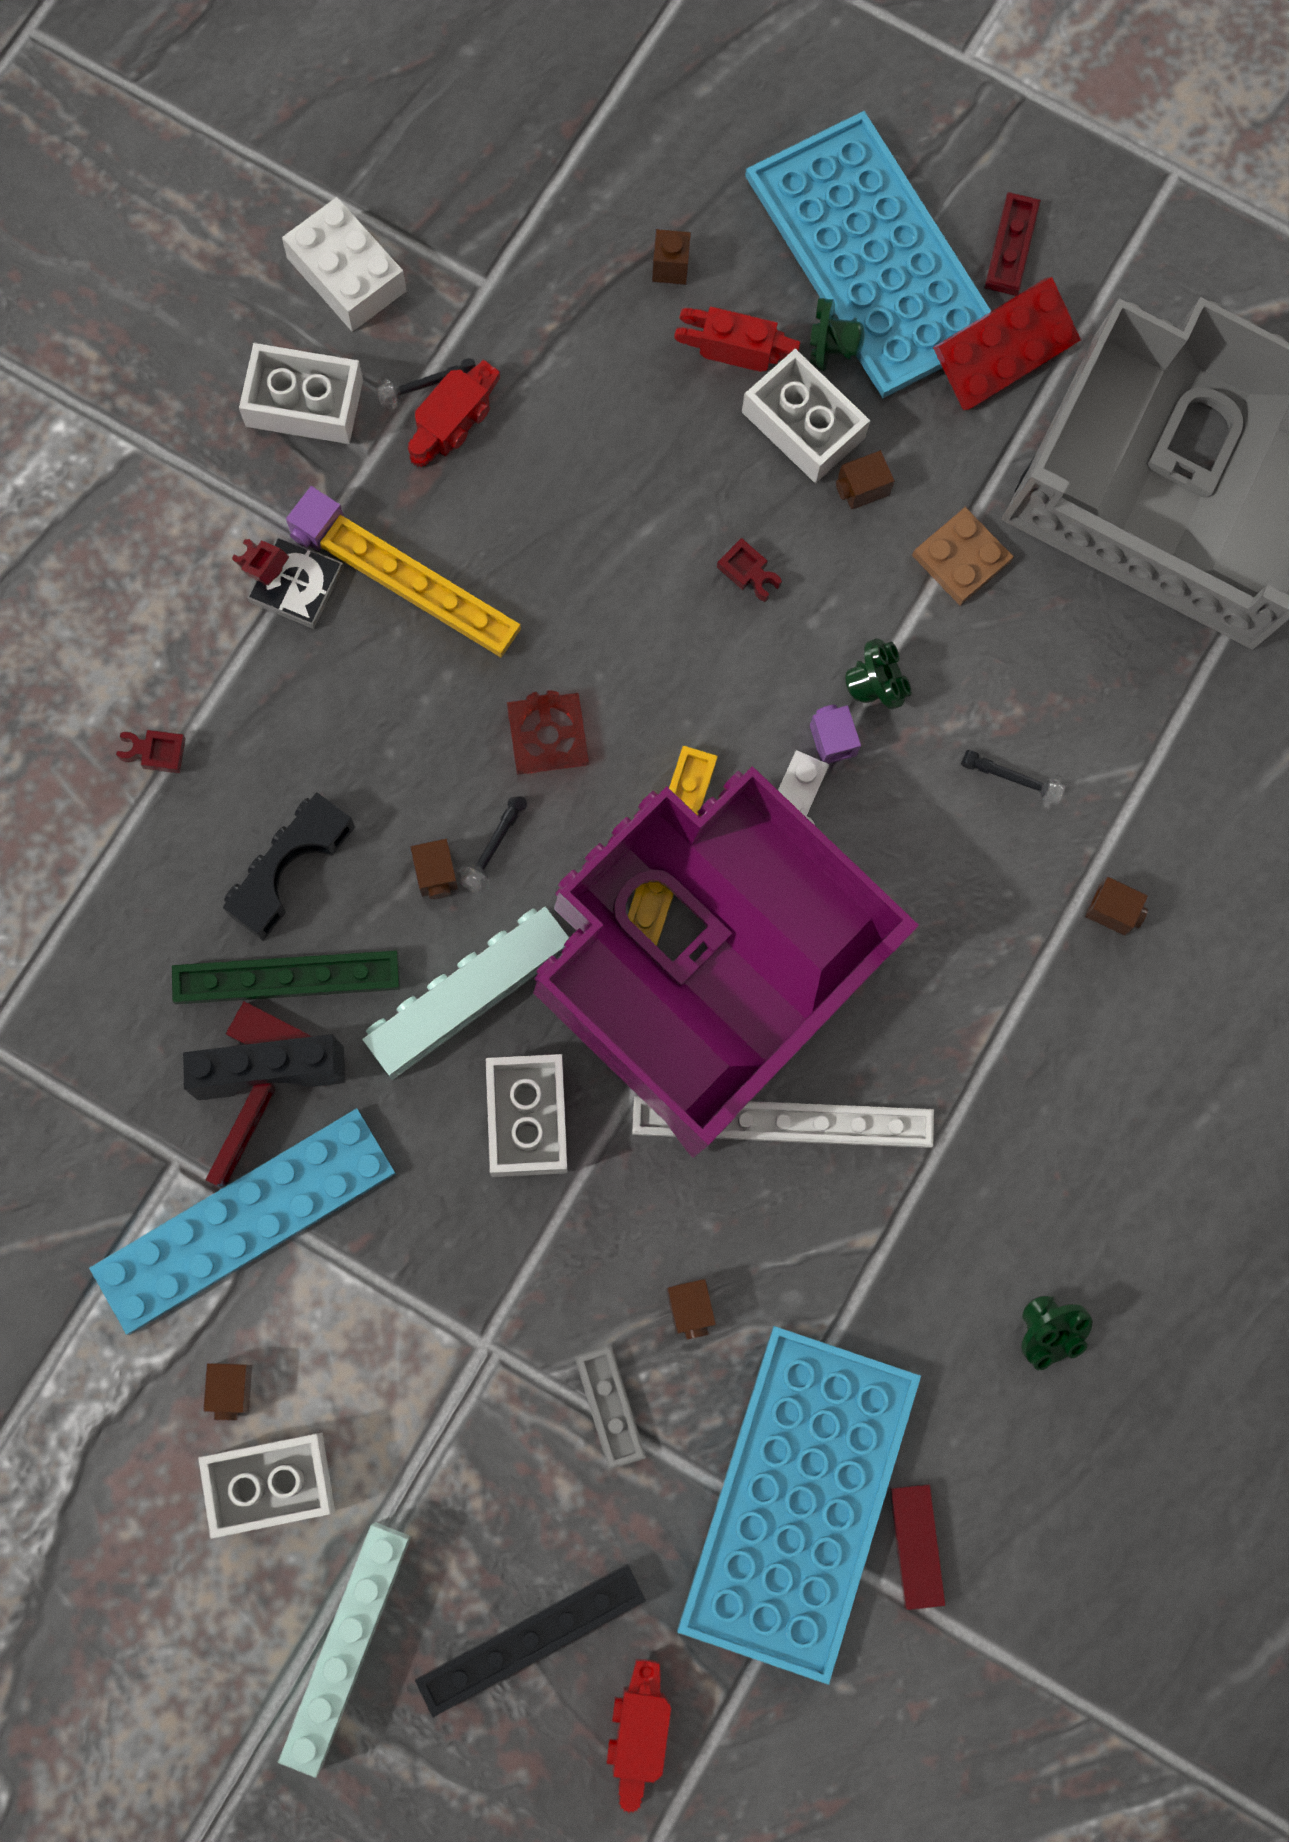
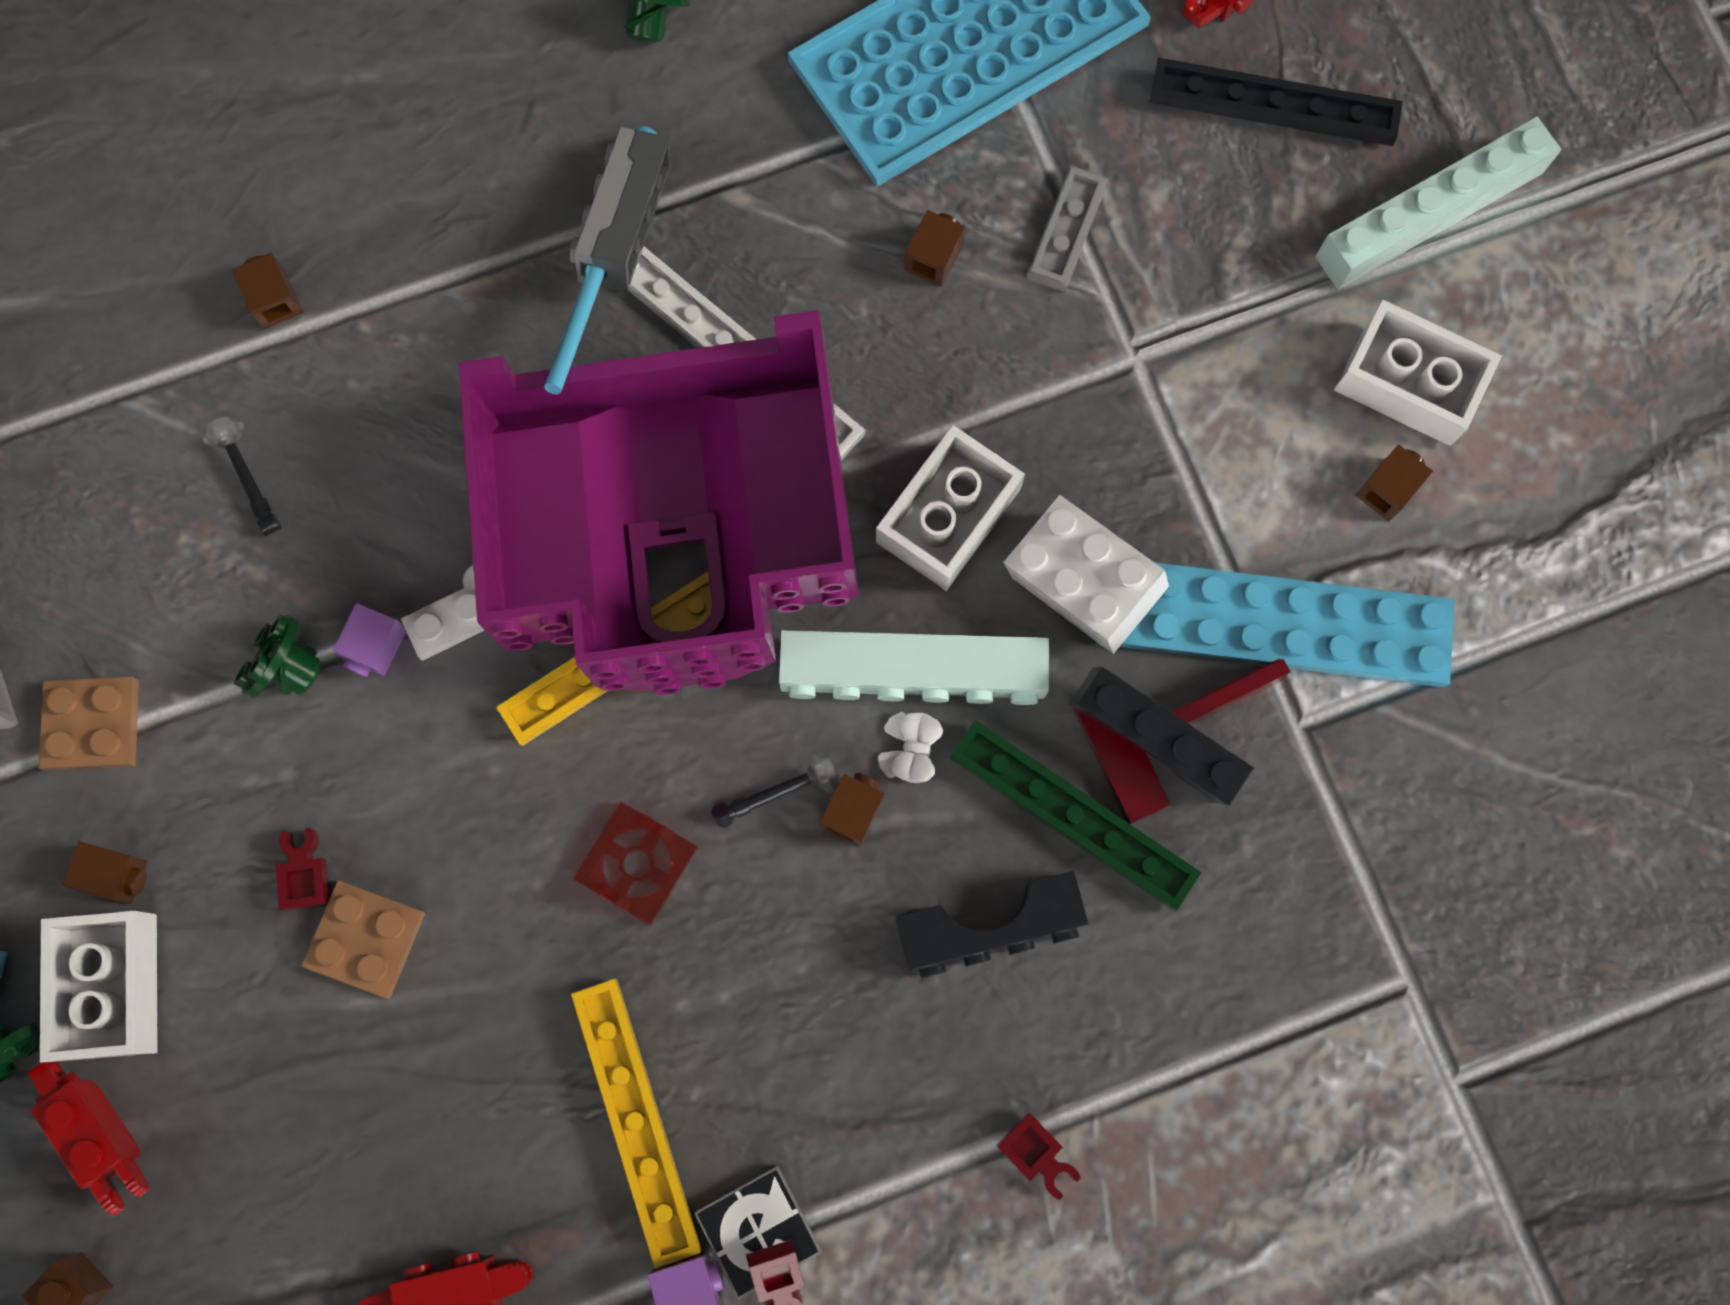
camera: 135 degrees left, 0 degrees up
none -> medium nougat plate [301,880,426,999]
none -> piece [544,126,671,395]
none -> white piece [878,712,943,783]
none -> white brick [1003,495,1169,654]

